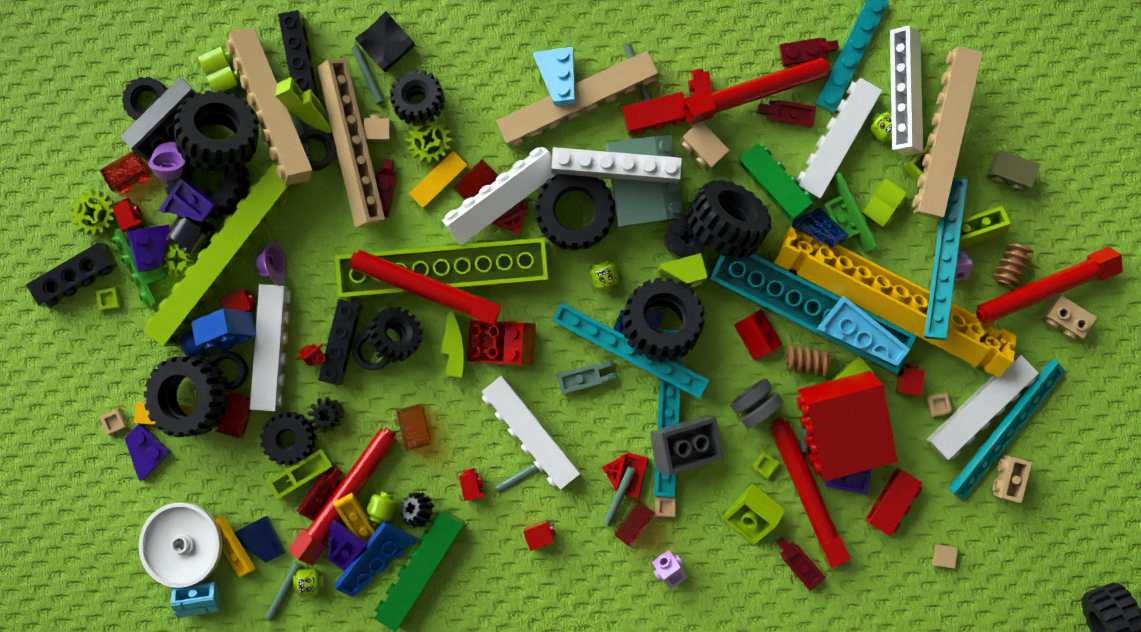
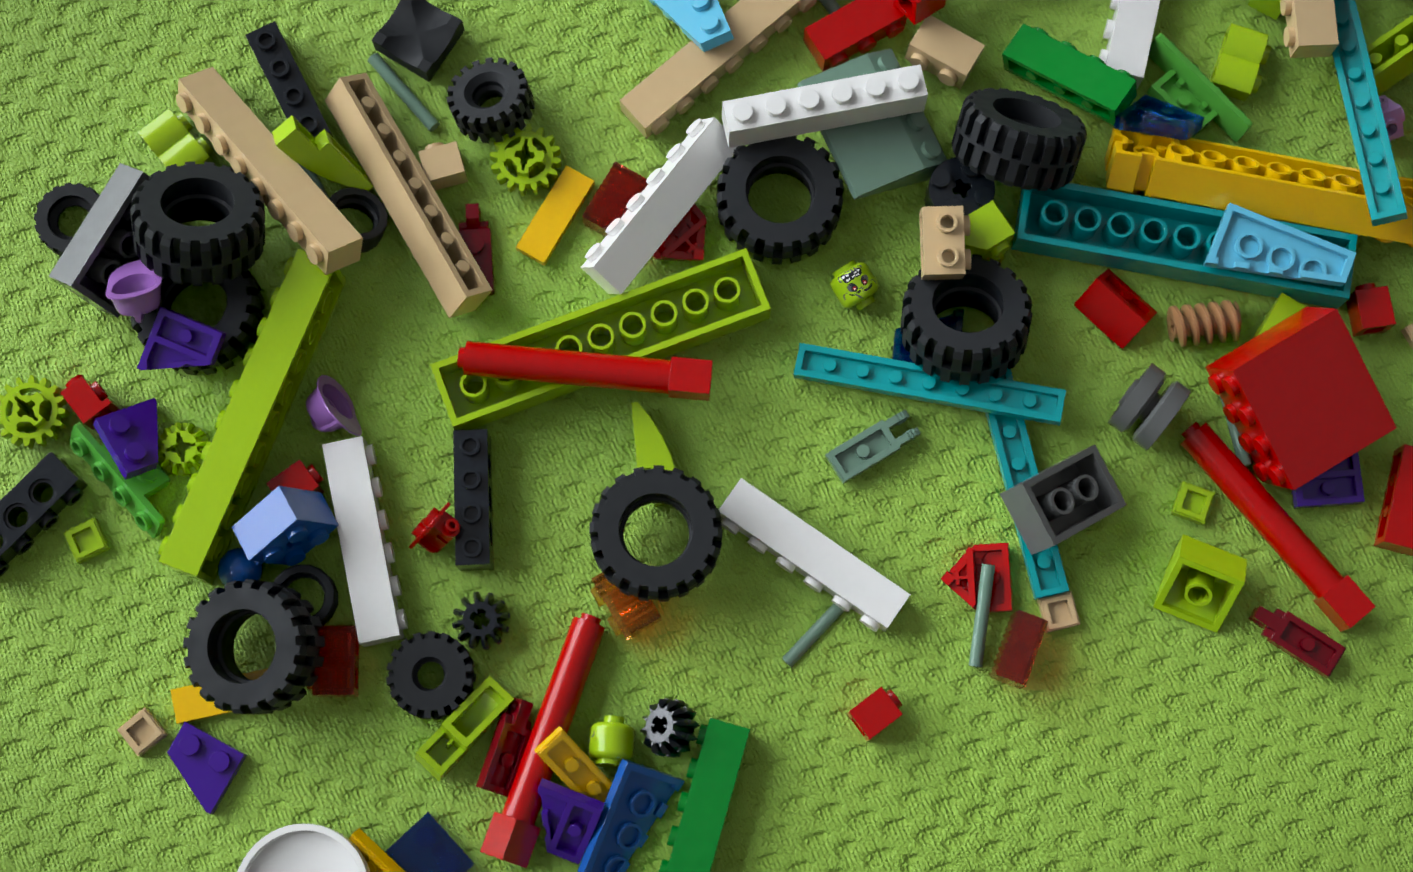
camera: 15 degrees left, 10 degrees down
clear red brick [99,151,153,194] -> none
black brick [166,216,218,256] -> none
black tyre [352,332,391,370] -> none
black tyre [366,306,423,363] -> none
red brick [459,468,486,501] -> none
red slope [467,320,536,365] -> none
lavender brick [652,550,688,589] -> none
none -> black tyre [589,465,722,602]
none -> tan brick [919,206,971,280]

